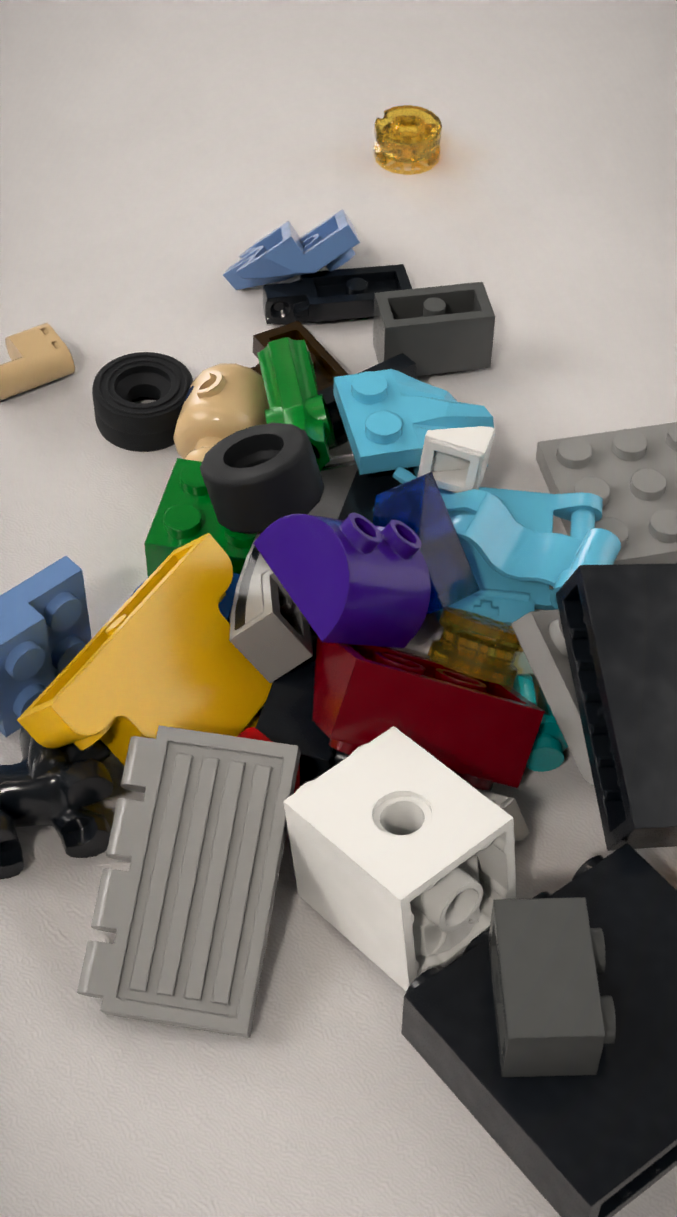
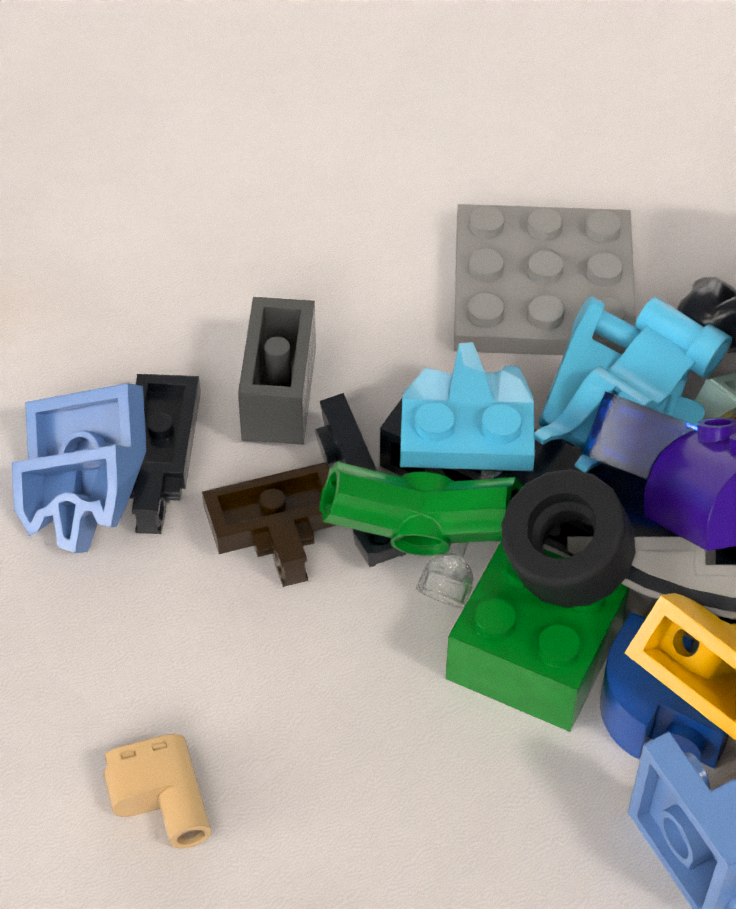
camera: 75 degrees left, 5 degrees up
black tyre [92,352,193,452] -> none
tan piece [173,363,269,462] -> none
white slope [417,426,495,493] -> none

